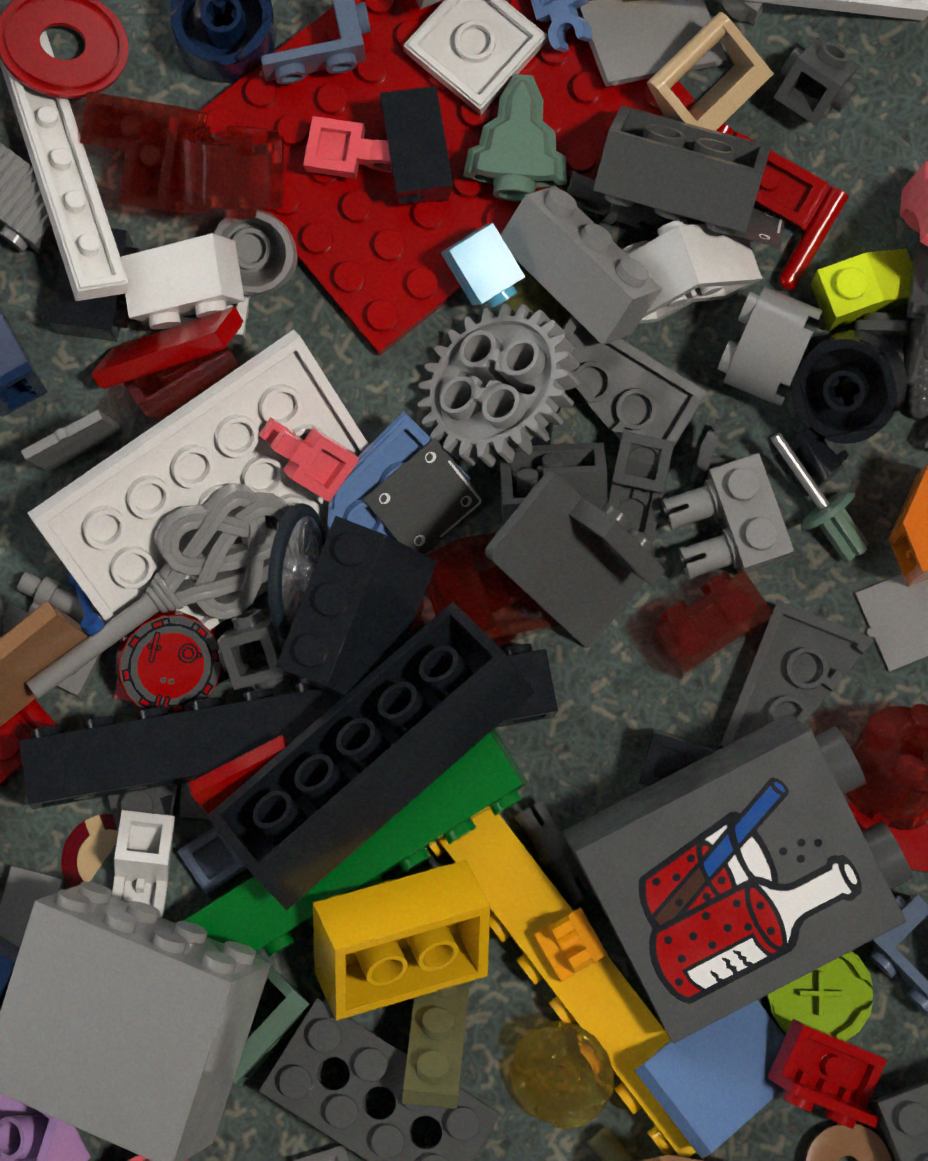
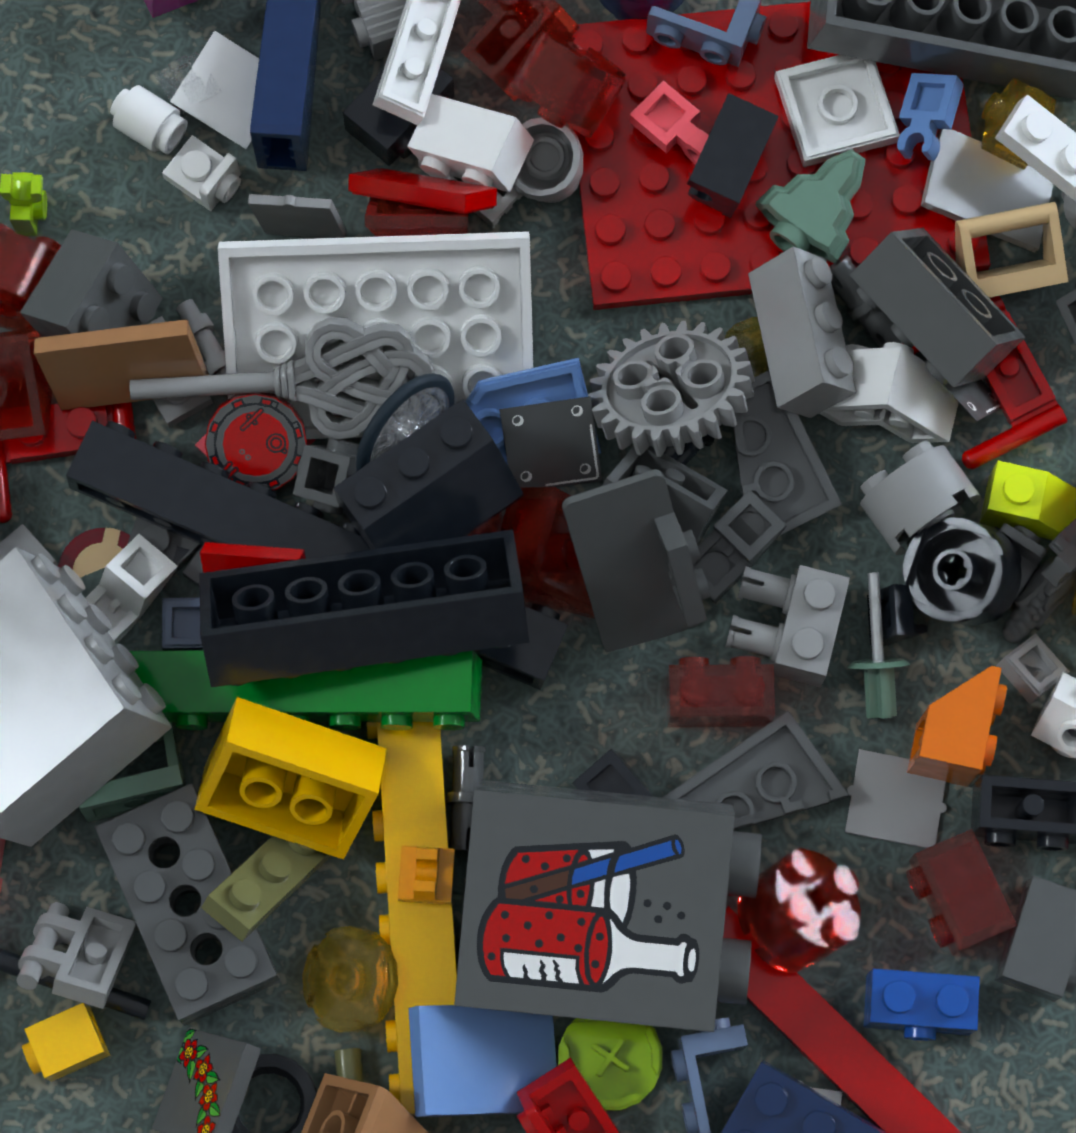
camera: 30 degrees right, 5 degrees down
blue hinge [67,573,104,635] -> none
coral plate [258,417,360,502] -> none
brick [440,223,525,308] -> none
dark grey piece [691,419,726,485] -> none

